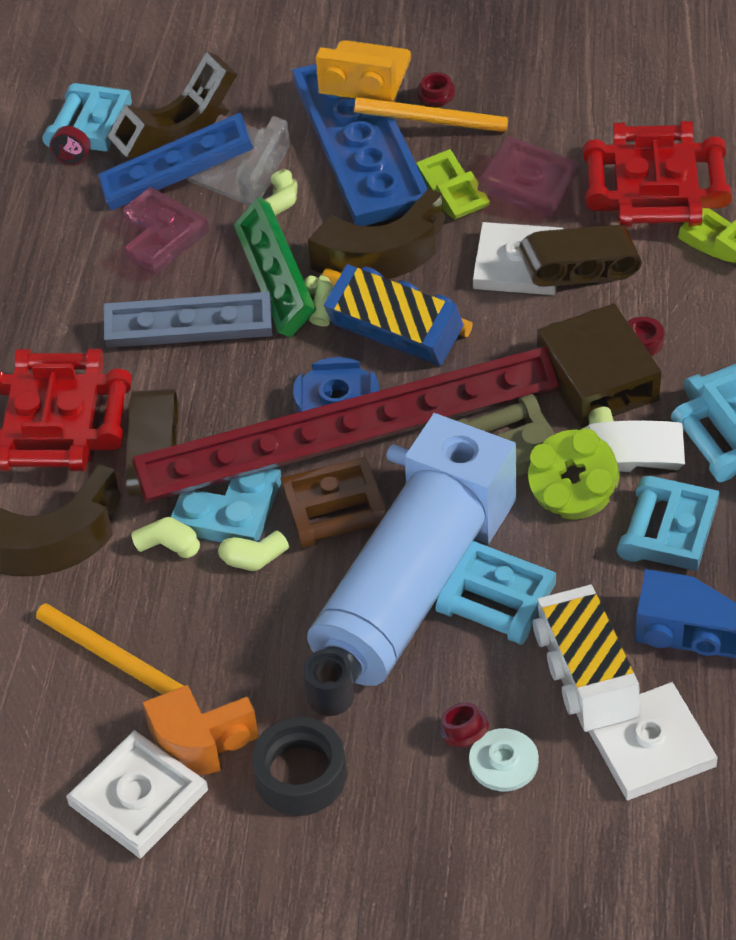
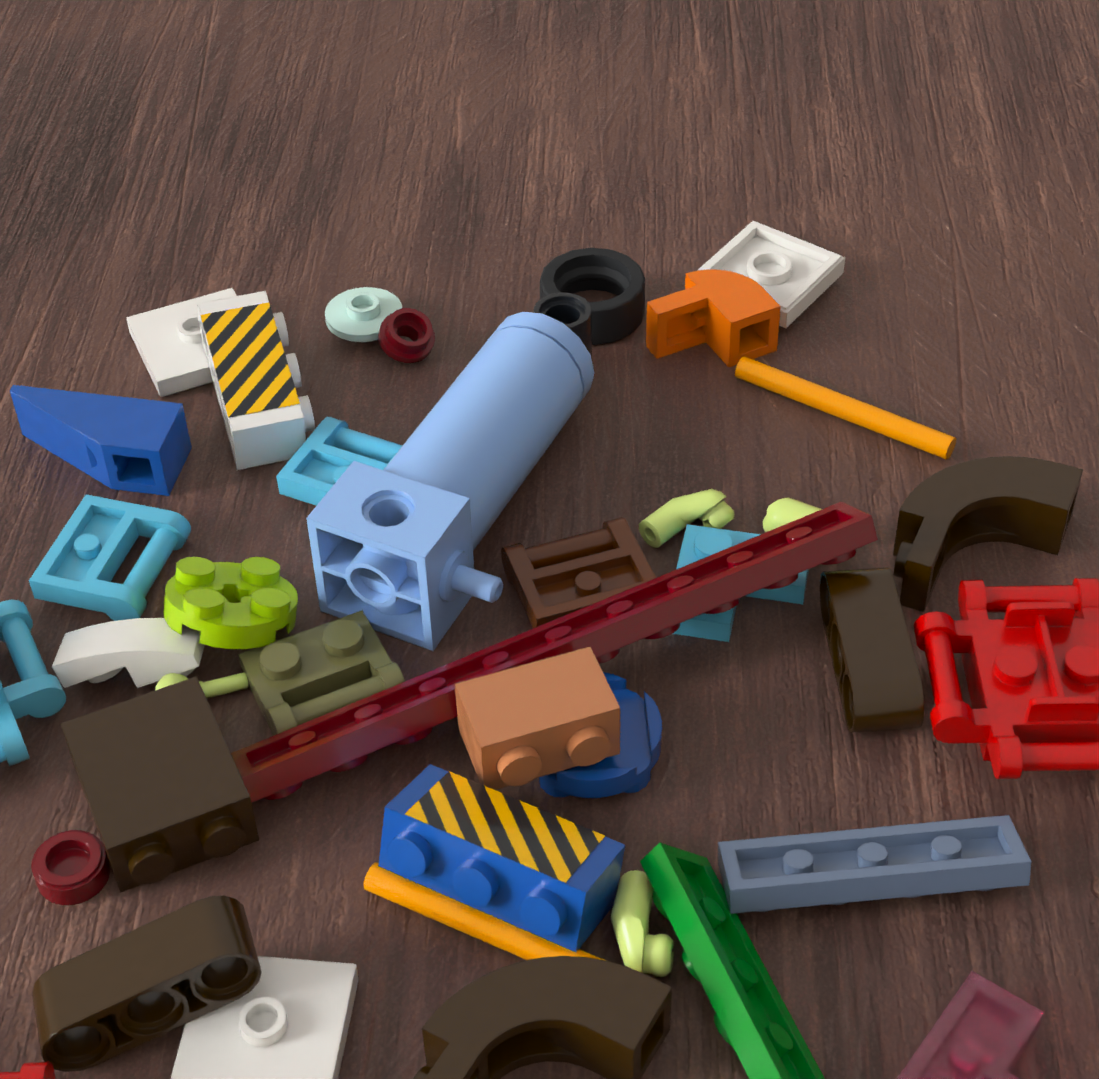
camera: 175 degrees right, 5 degrees down
none -> nougat brick [455,647,620,790]

